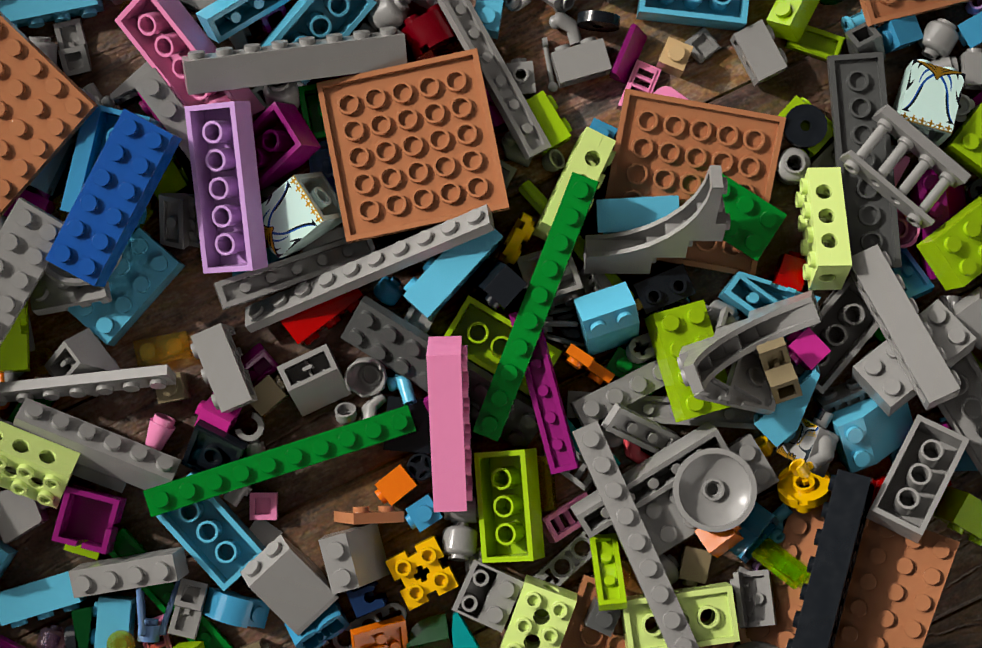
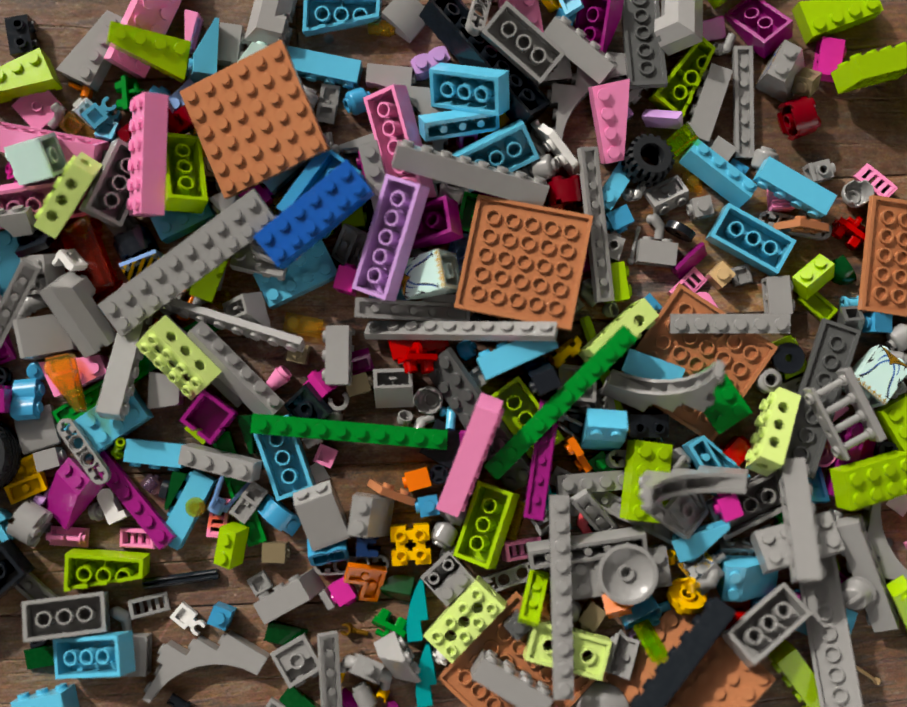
camera: 30 degrees right, 0 degrees up
dark tan brick [756,337,803,404] -> none
none -> dark green slope [237,415,257,454]
none -> dark pink brick [333,263,357,296]
none -> dark azure head [343,87,370,116]
none -> red hips [397,342,438,374]
none -> dark azure brick [605,204,635,234]
none -> light grey plate [670,314,791,334]

